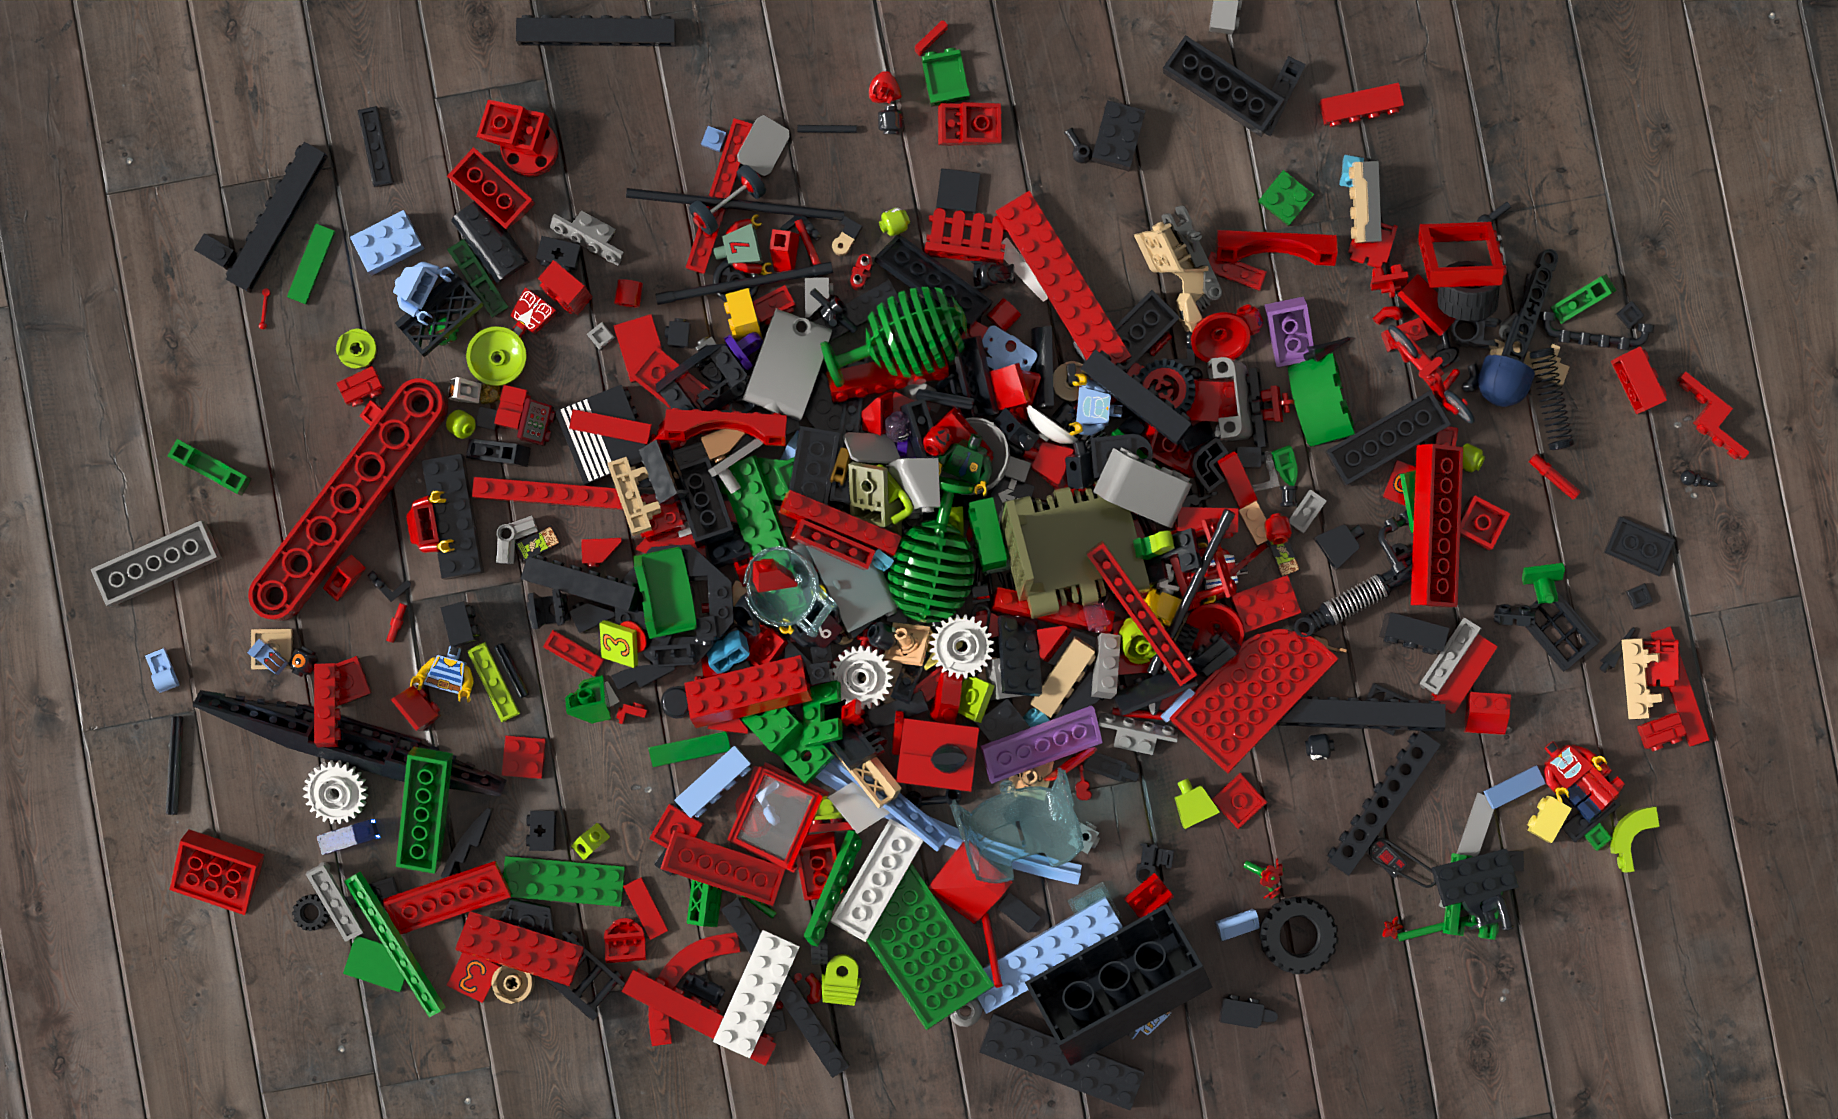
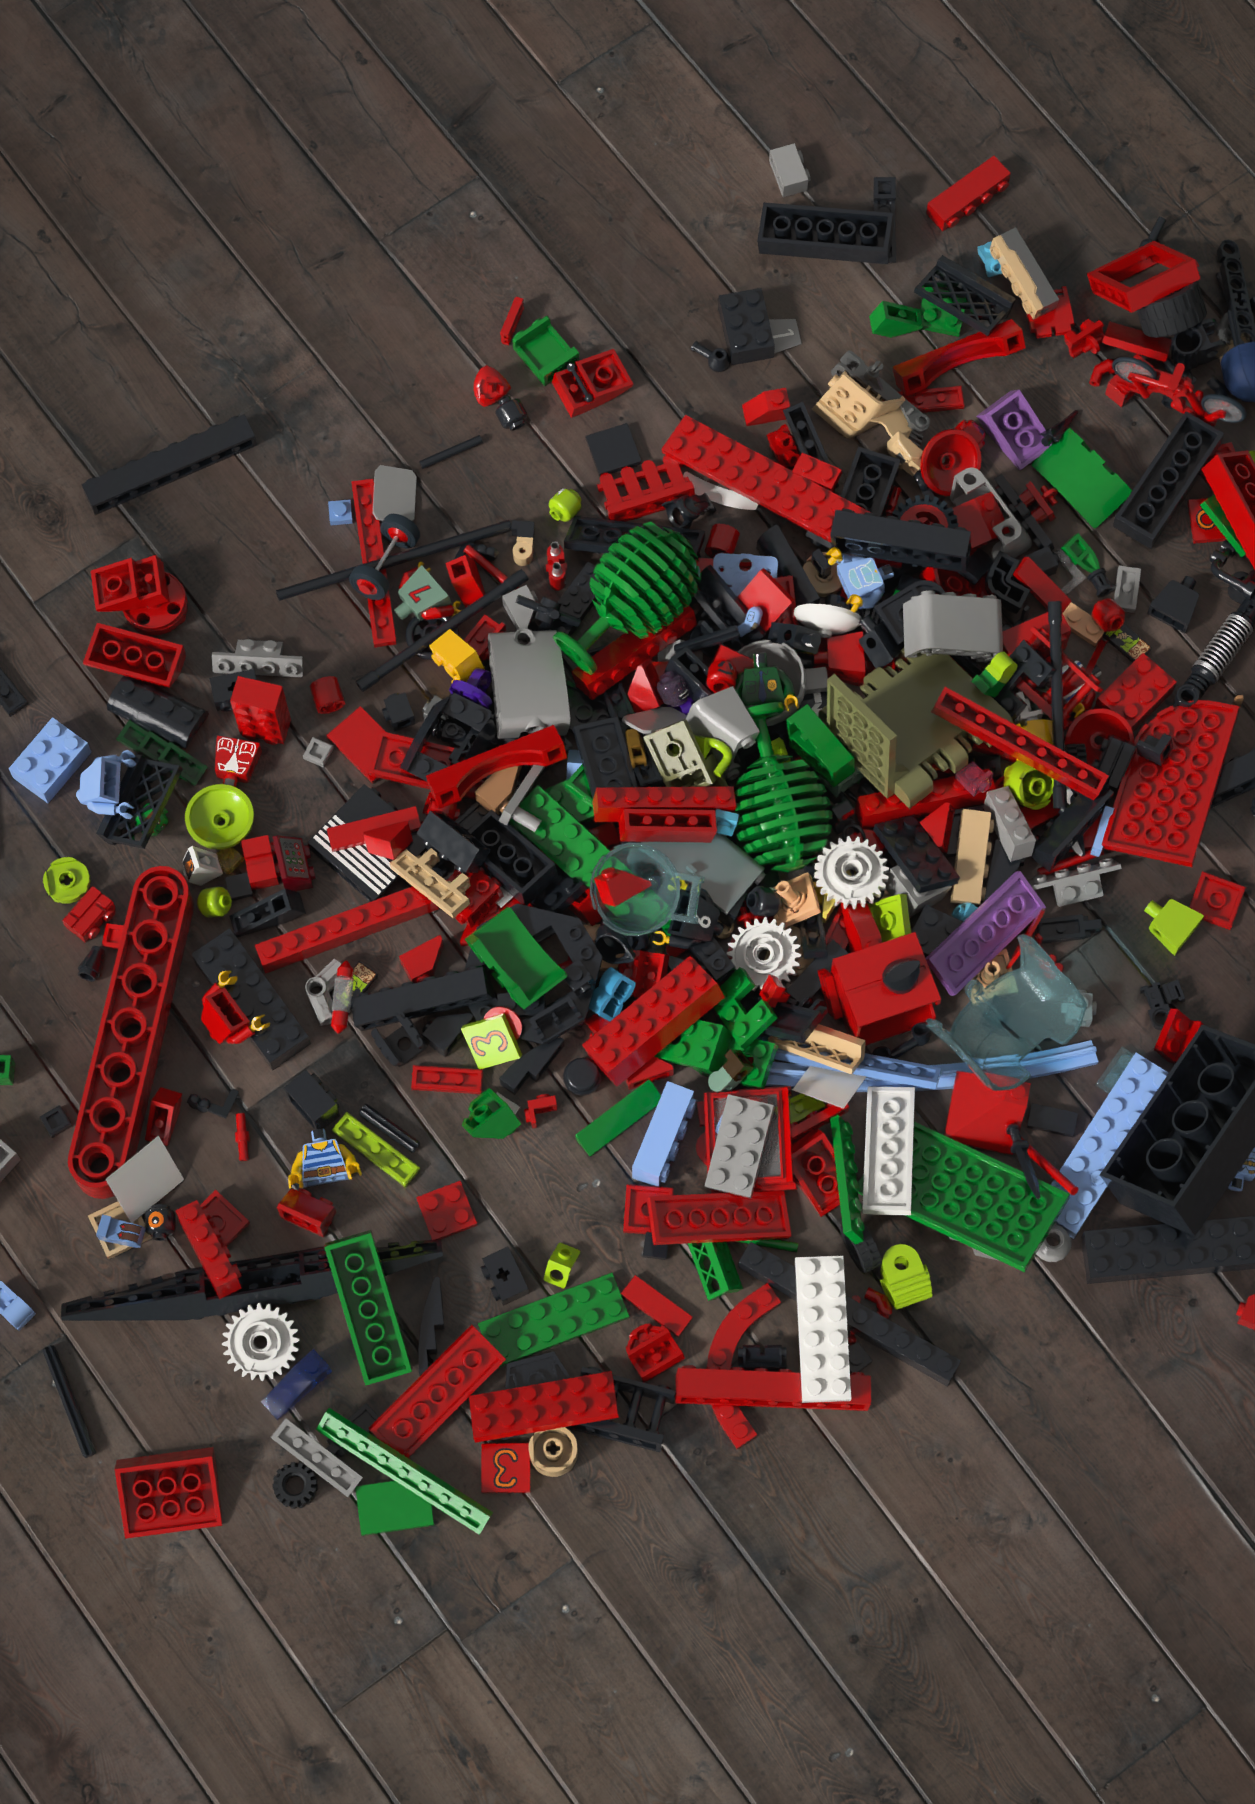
camera: 25 degrees left, 15 degrees down
none -> black tile [40,1105,72,1138]
none -> black cone [78,946,105,982]
none -> white sticker [105,1136,184,1223]
none -> piece [331,961,354,1034]
none -> red slope [363,820,413,860]
none -> black hinge [567,363,593,402]
none -> light grey plate [705,1094,775,1199]
none -> leg [708,1049,754,1092]
none -> light blue arm [737,607,763,637]
none -> red slope [742,388,790,426]
none -> red hips [766,424,800,468]
none -> light grey sticker [769,319,802,353]
none -> black brick [783,402,839,489]
none -> red plate [792,453,843,492]
none -> green slope [869,301,923,338]
none -> black fence [914,255,1016,336]
none -> black sword [1006,1123,1040,1199]
none -> black panel [1136,733,1173,766]

